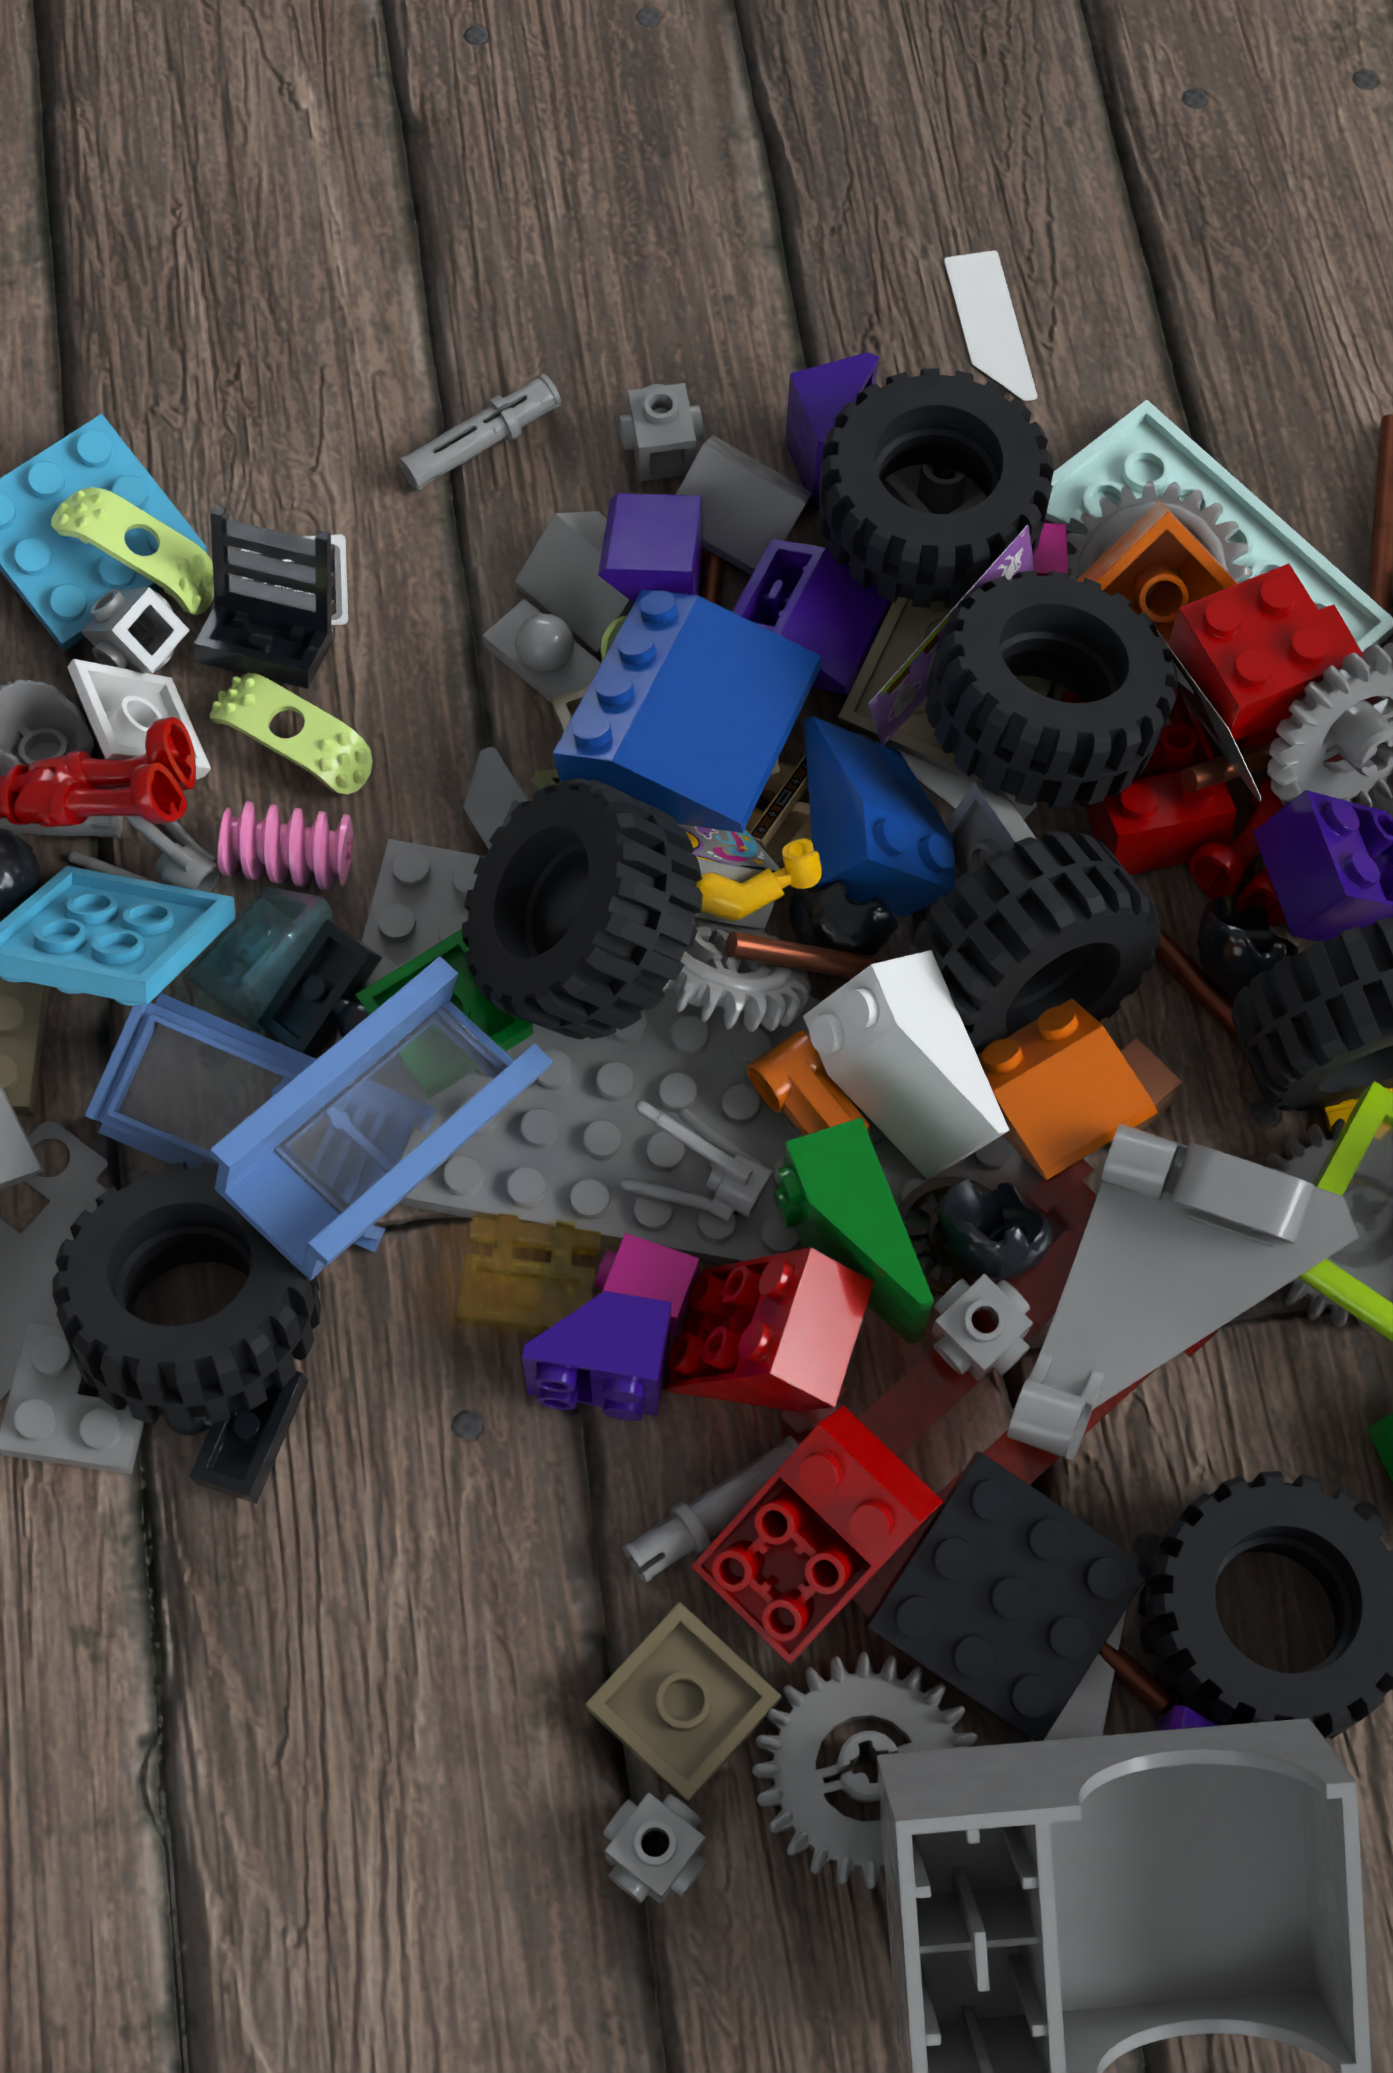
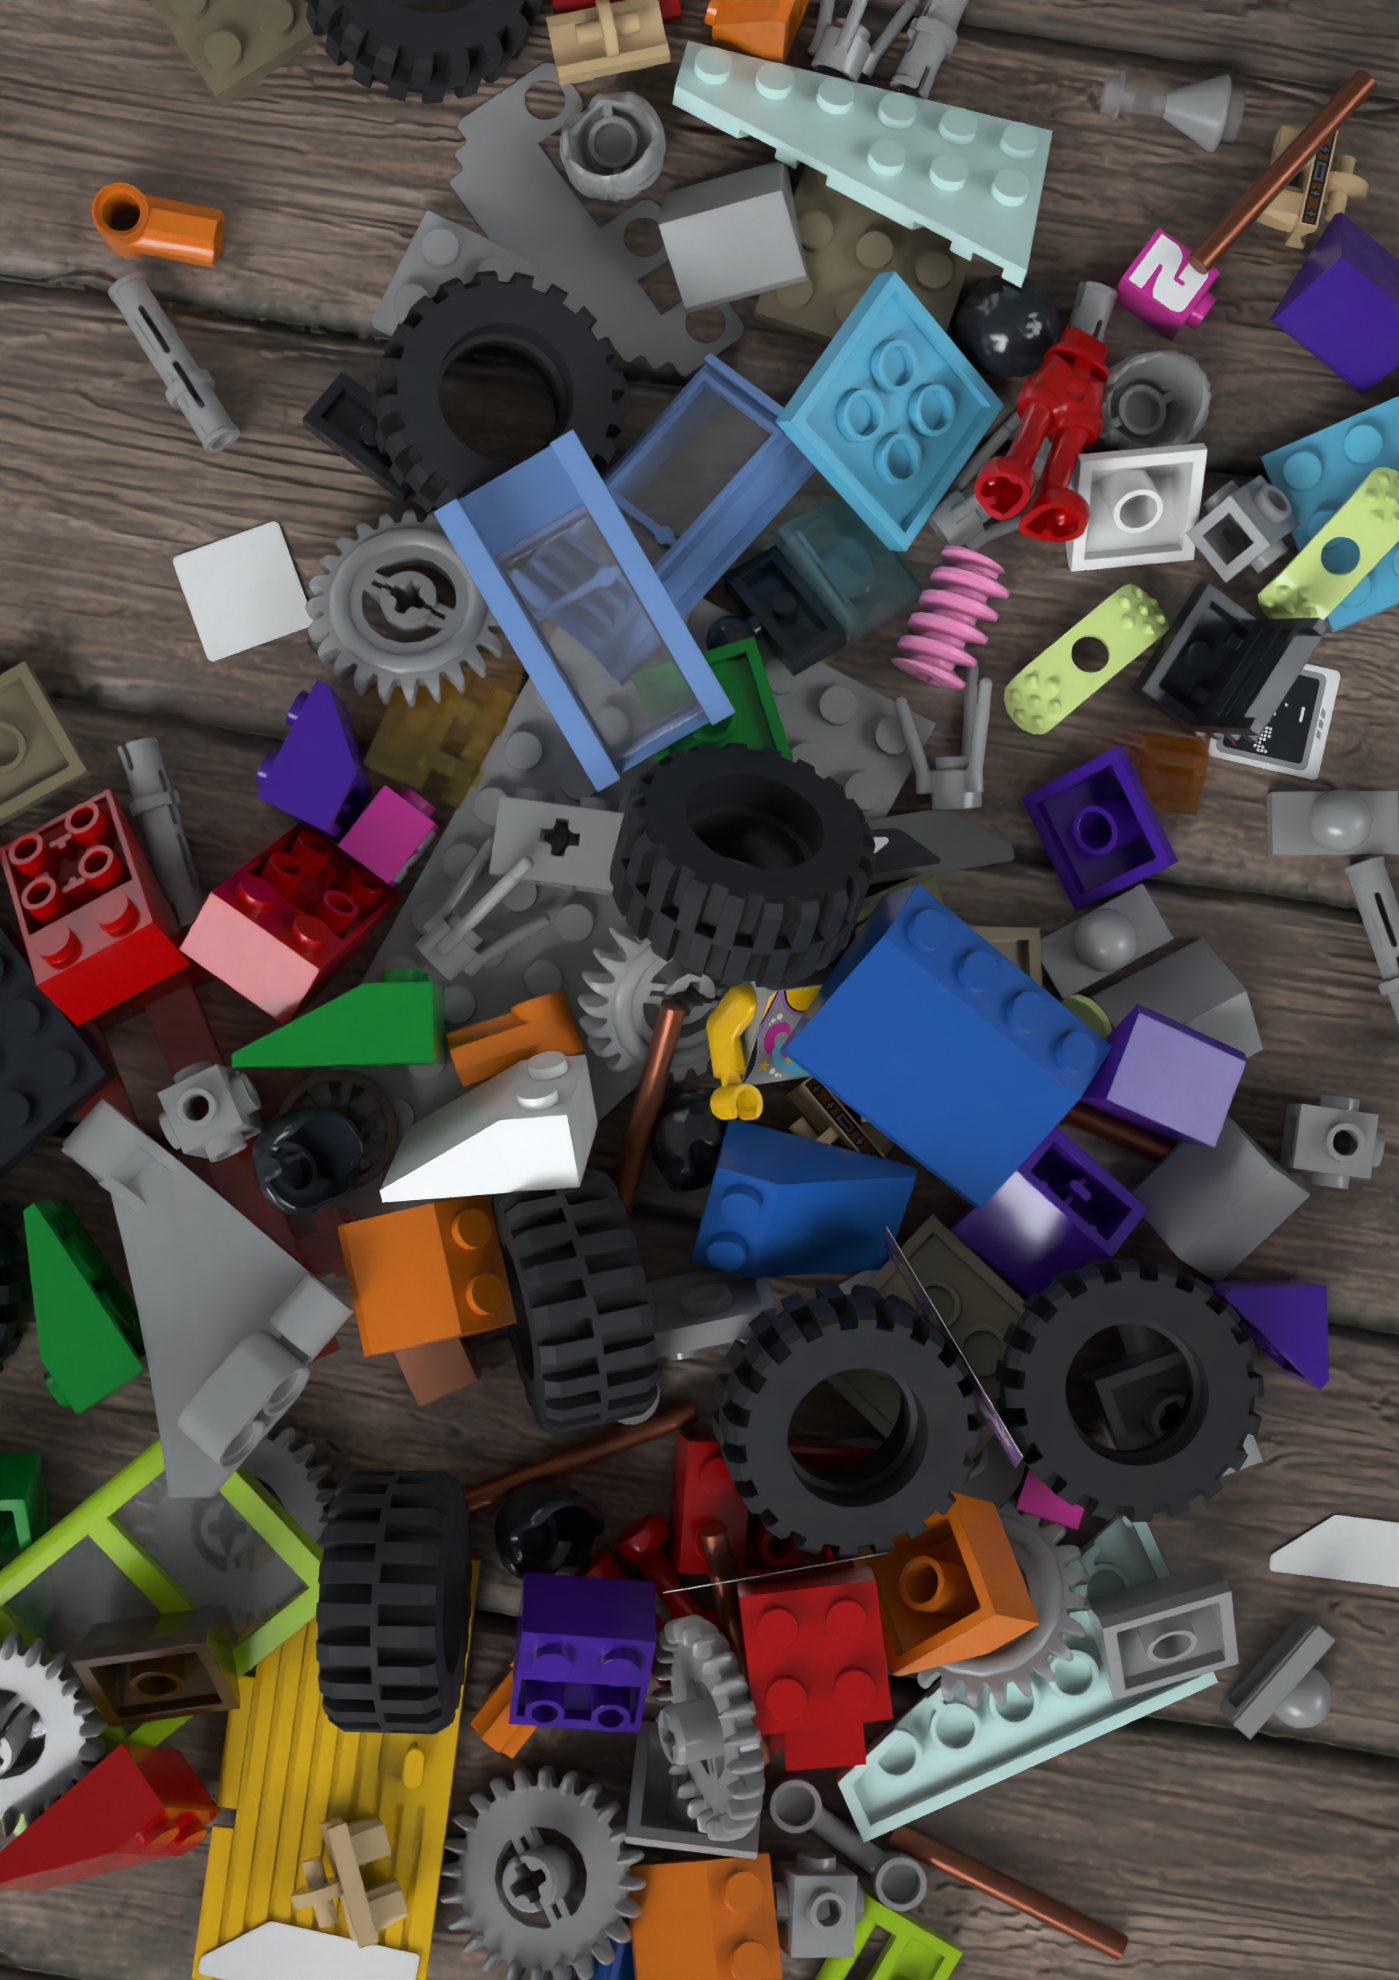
camera: 105 degrees right, 20 degrees up
none -> green slope [23,1199,149,1414]
none -> orange piece [92,182,225,269]
none -> light grey pin [108,272,240,453]
none -> white sticker [173,521,314,661]
none -> light grey gear [305,510,510,707]
none -> light grey brick [489,788,624,896]
none -> light grey plant [895,663,992,809]
none -> dark purple slope [1021,745,1179,911]
none -> light grey slope [1087,1564,1239,1700]
none -> clear orange slope [1137,732,1209,815]
none -> light grey tile [1220,1613,1336,1739]
none -> light grey tile [1267,789,1399,857]

